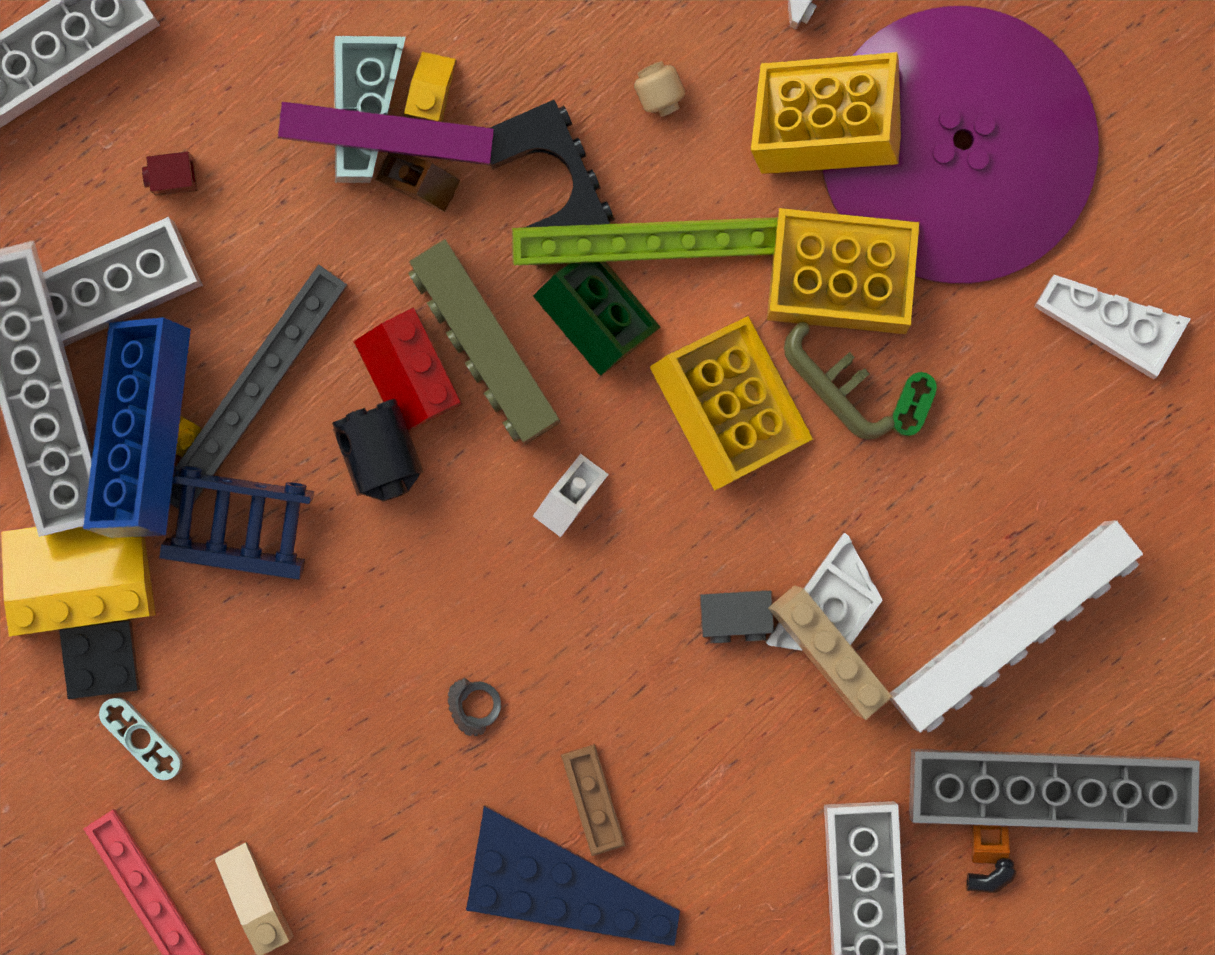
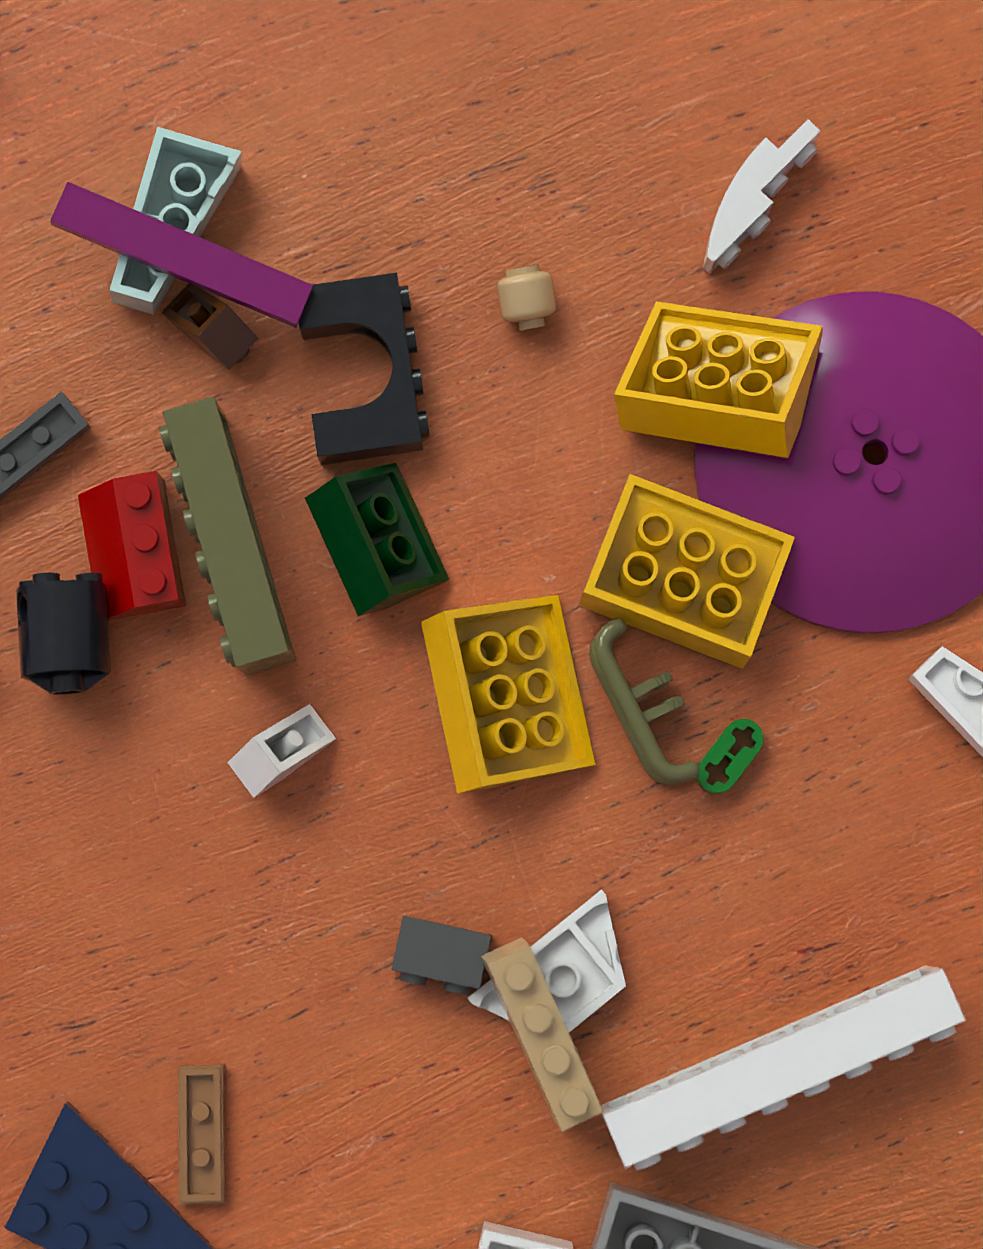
camera: 20 degrees right, 5 degrees down
yellow slope [404,52,456,122] -> none
dark grey piece [448,678,501,736] -> none
lime tile [512,217,778,265] -> none

